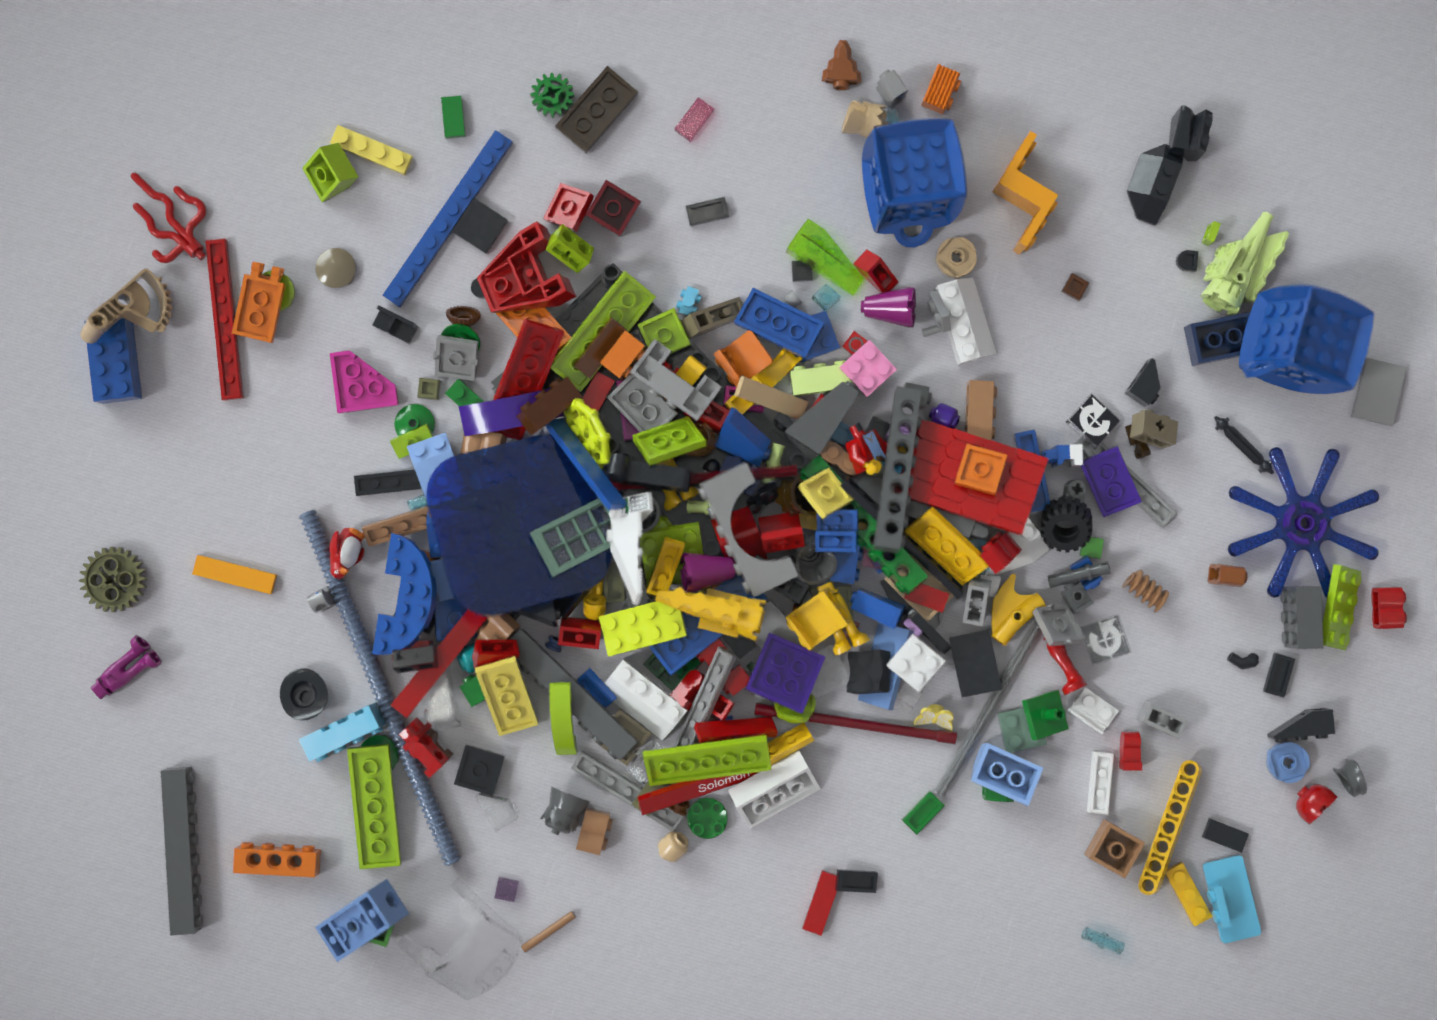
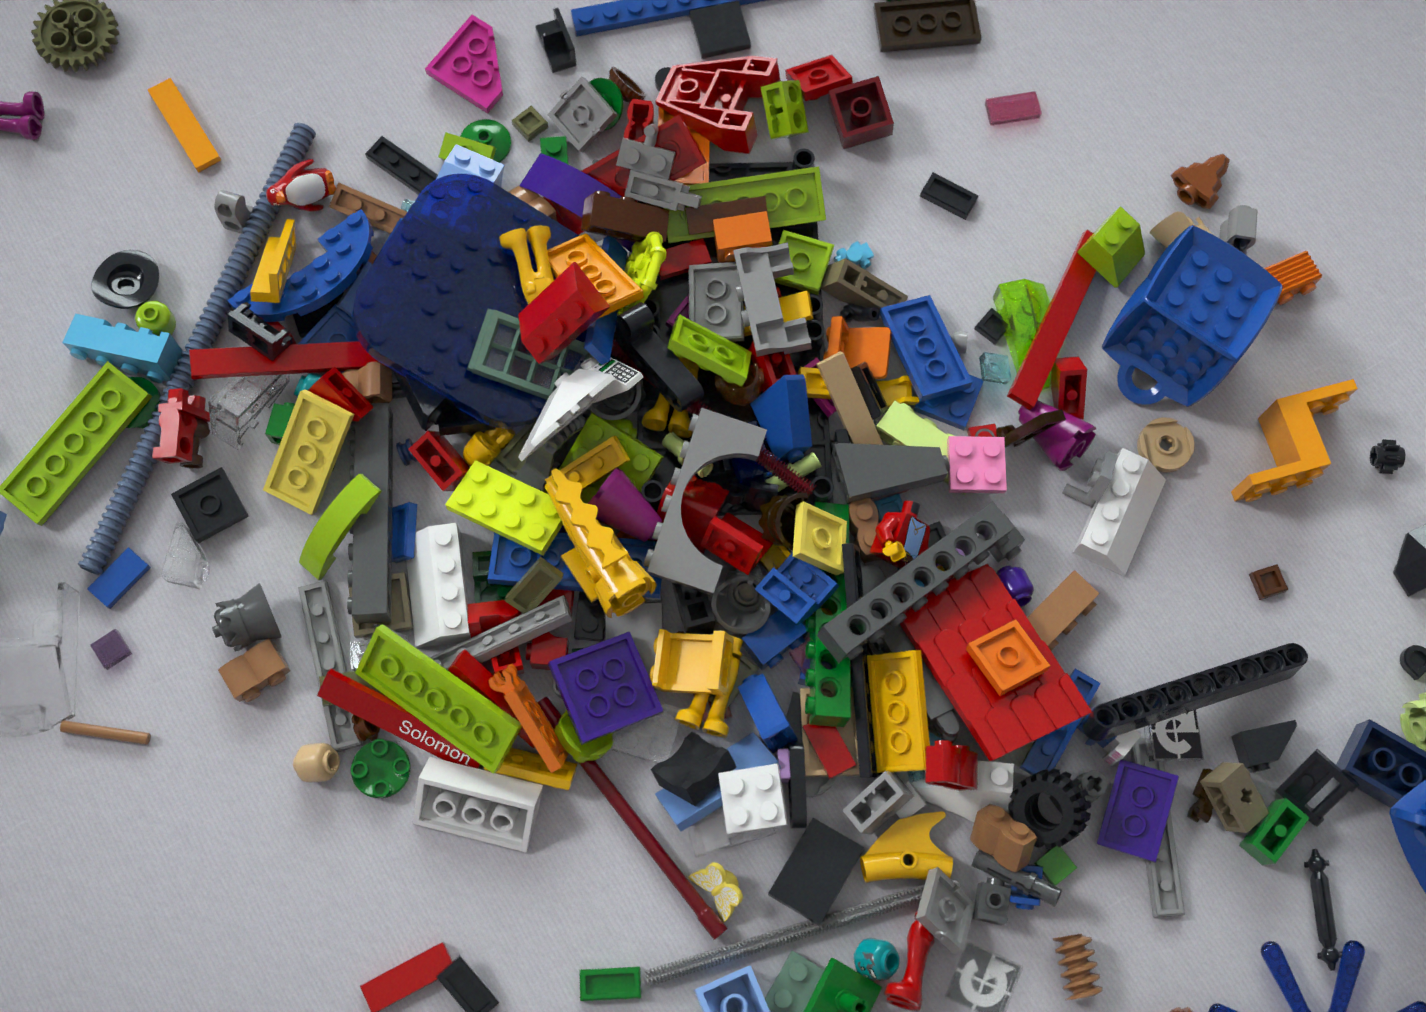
camera: 40 degrees right, 15 degrees down
none -> blue tile [87,547,151,609]
none -> lime head [135,301,176,336]
none -> yellow fence [250,219,296,303]
none -> orange tile [489,663,569,773]
none -> yellow piece [499,225,554,305]
none -> olive tile [505,557,564,614]
none -> red slope [518,262,610,364]
none -> light orange tile [547,233,644,319]
none -> light grey plate [616,124,676,179]
none -> red brick [624,99,654,140]
none -> light grey hinge [624,170,702,211]
none -> black arm [840,303,880,323]
none -> black tile [851,361,889,419]
none -> teal head [853,938,900,981]
none -> medium nougat brick [970,804,1037,872]
none -> dark brown hinge [996,409,1066,448]
none -> red tile [1007,229,1096,410]
none -> lime slope [1077,206,1145,288]
none -> black beam [1083,643,1308,741]
none -> green brick [1239,798,1309,865]
none -> black plate [1276,749,1359,827]
none -> black gear [1370,439,1406,474]

